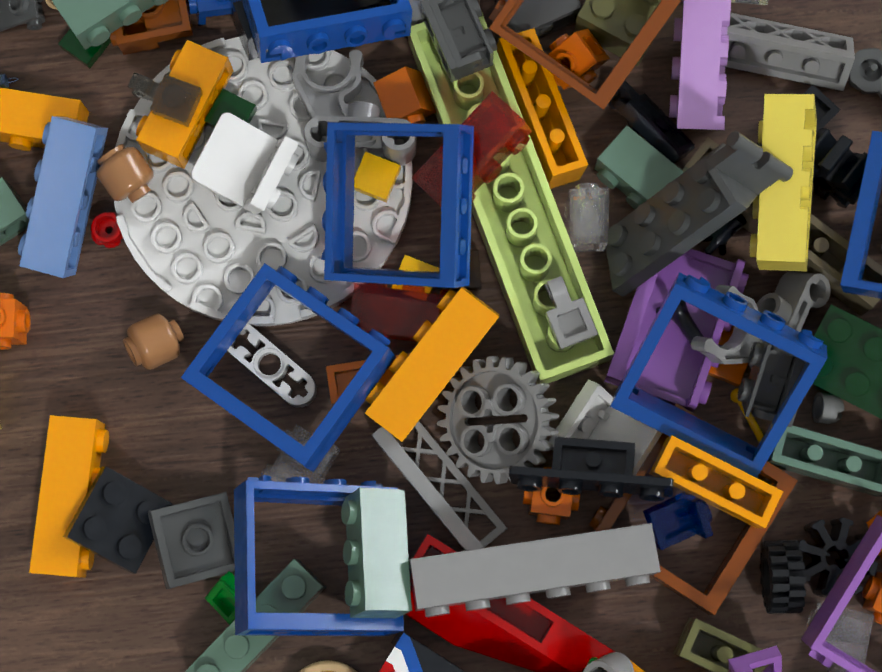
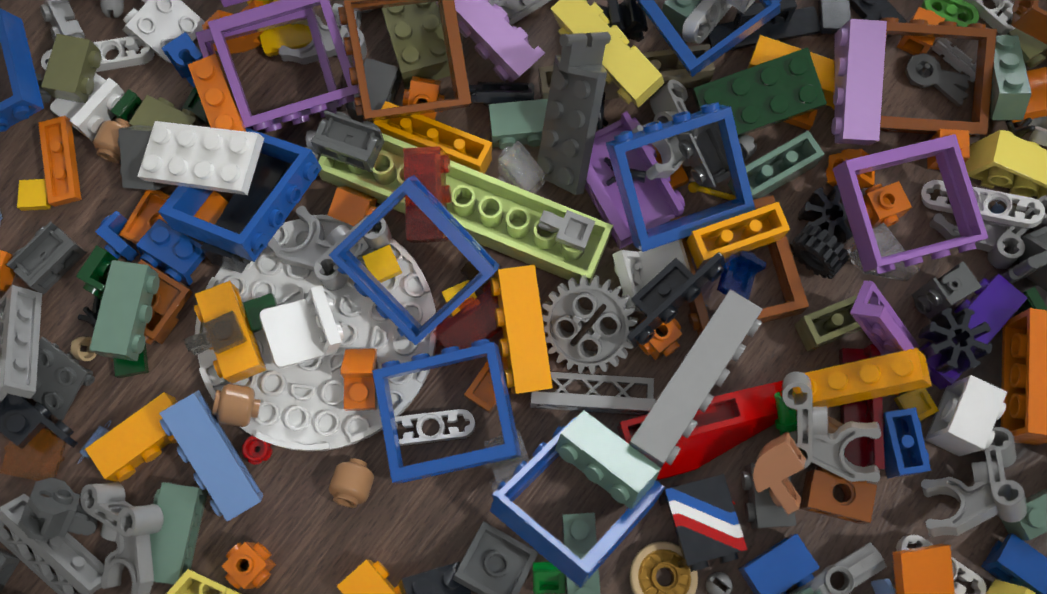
camera: 50 degrees left, 5 degrees down
none -> orange slope [340,348,377,411]

